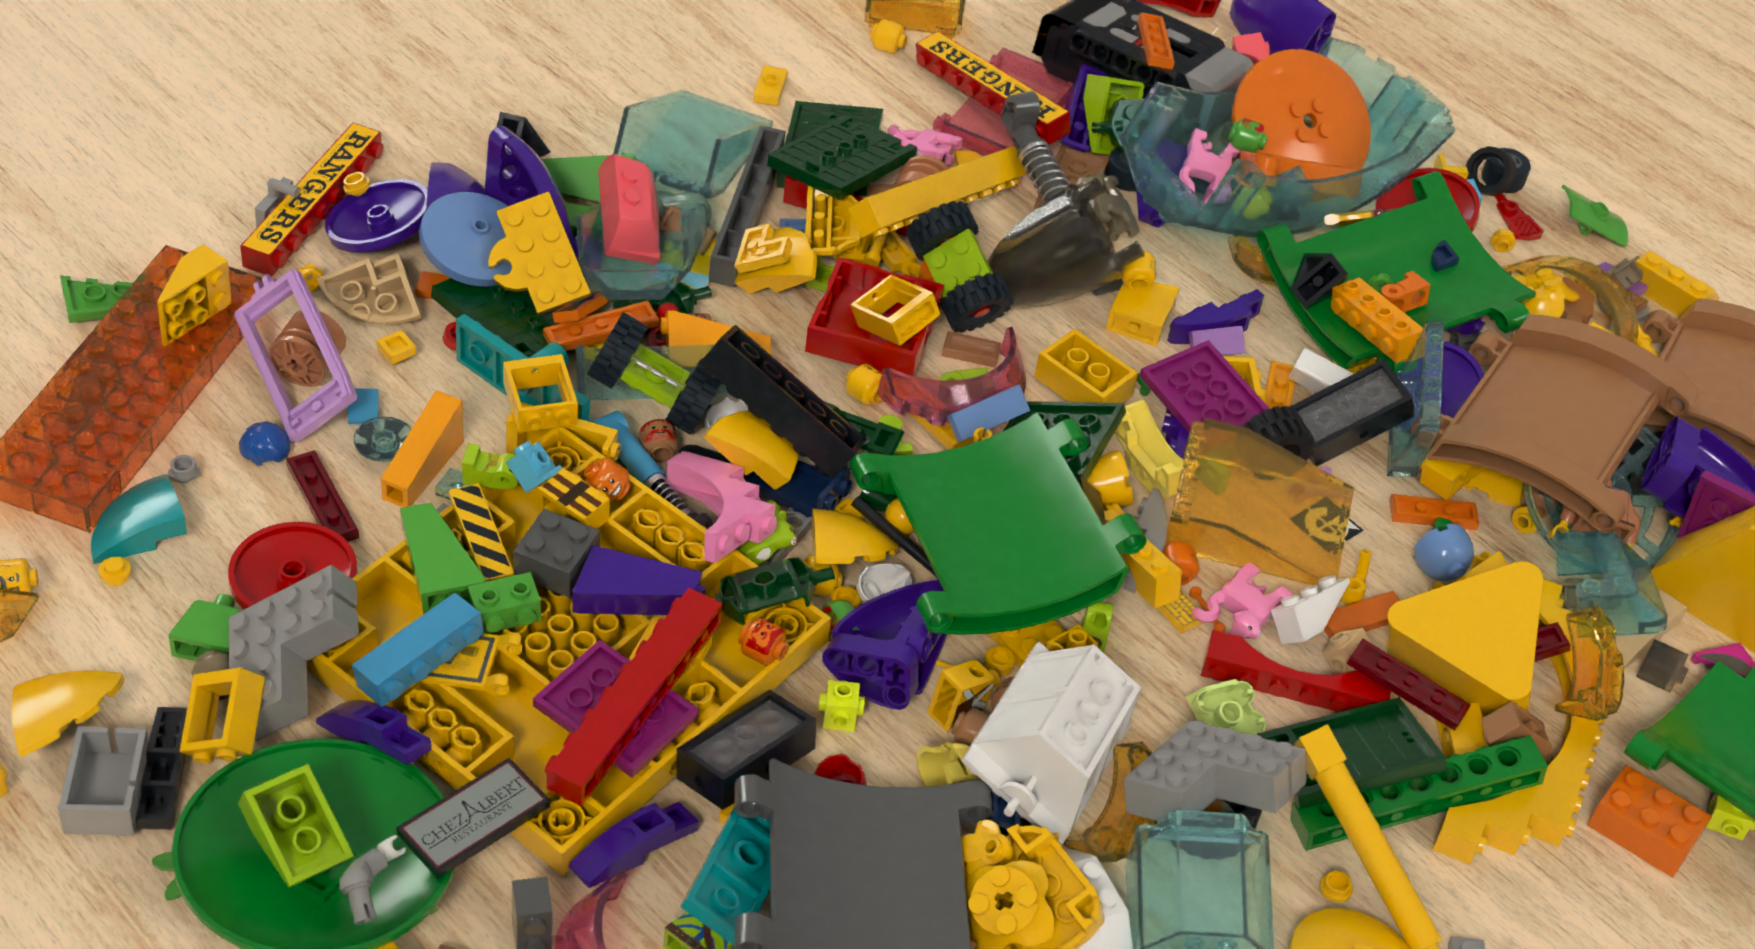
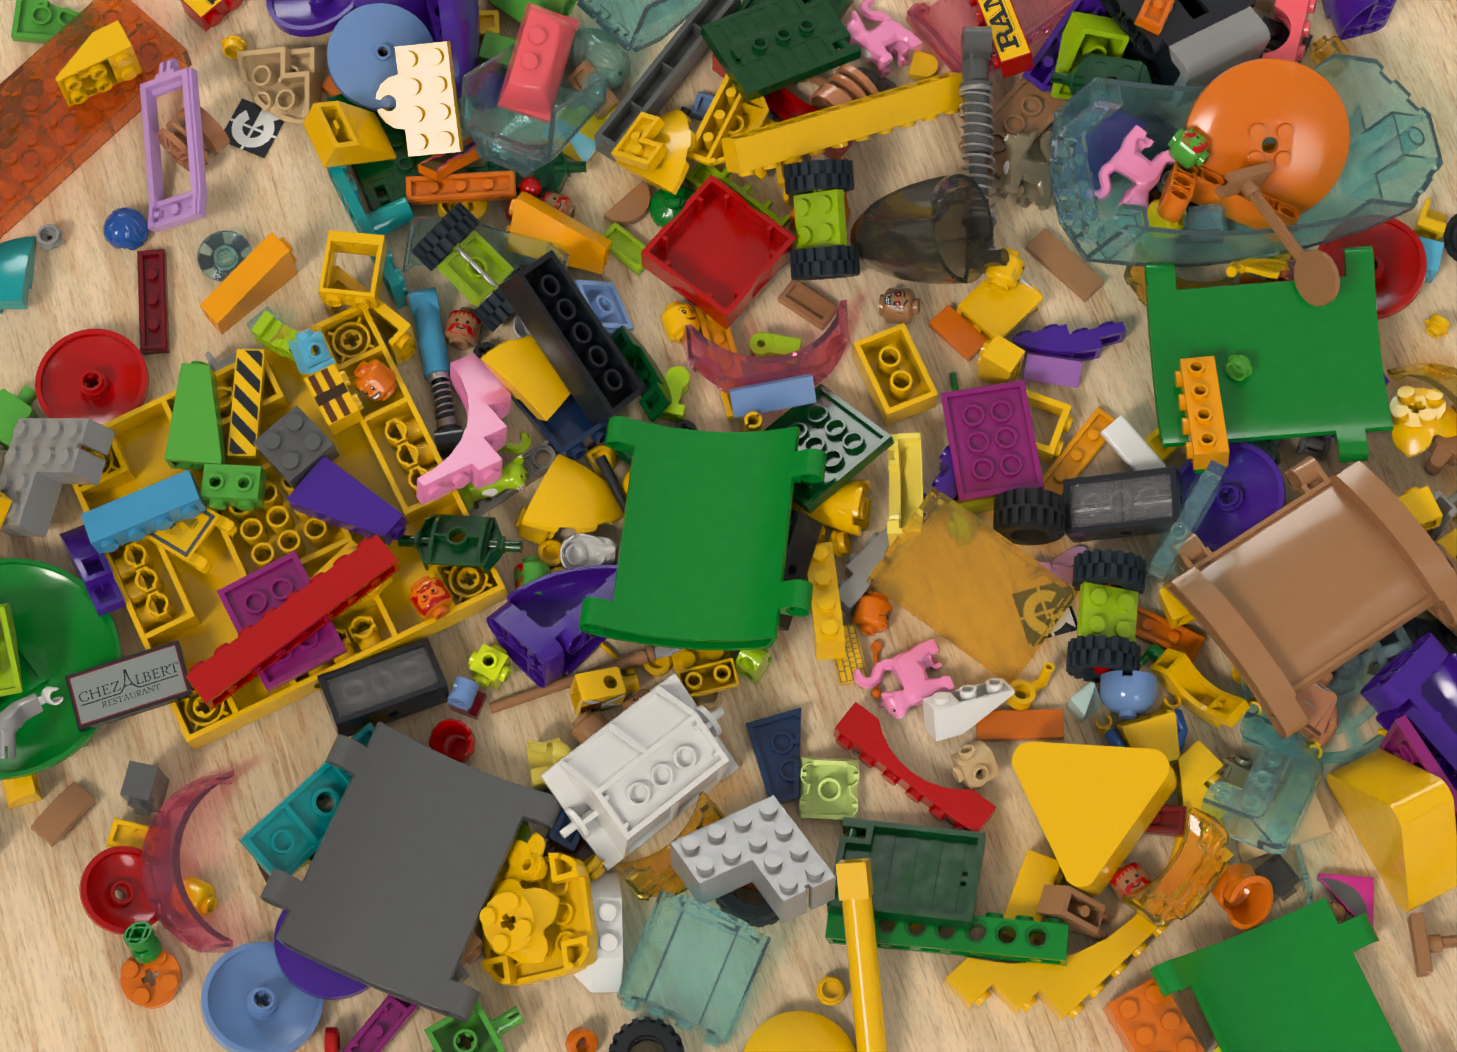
camera: 30 degrees right, 25 degrees up
dark azure slope [348,388,379,424] -> none
yellow plate [376,330,417,365] -> none
dark purple slope [569,802,700,888] -> none
yellow window [850,275,941,346] -> none
black slope [1290,253,1349,309] -> none
dark red tile [1346,638,1471,731] -> none
orange leg [1381,271,1431,312] -> none
dark blue tile [1431,240,1460,272] -> none
none -> sticker [224,98,285,158]
none -> yellow slope [303,101,397,168]
none -> medium blue leg [447,676,487,720]
none -> medium nougat piece [489,645,683,714]
none -> lime tile [602,222,646,276]
none -> medium nougat tile [604,181,651,225]
none -> green hair [649,185,695,228]
none -> dark blue wing [746,708,801,805]
none -> medium nougat head [879,288,920,324]
none -> orange tile [929,305,987,362]
none -> yellow brick [976,334,1025,385]
none -> medium nougat tile [1025,228,1105,302]
none -> black plate [1066,549,1146,683]
none -> light aqua slope [1067,682,1102,722]
none -> head [1108,861,1152,906]
none -> yellow arch [1150,648,1250,728]
none -> orange helmet [1212,863,1274,930]
none -> medium nougat piece [1214,162,1340,306]
none -> clear light blue piece [1294,844,1313,906]

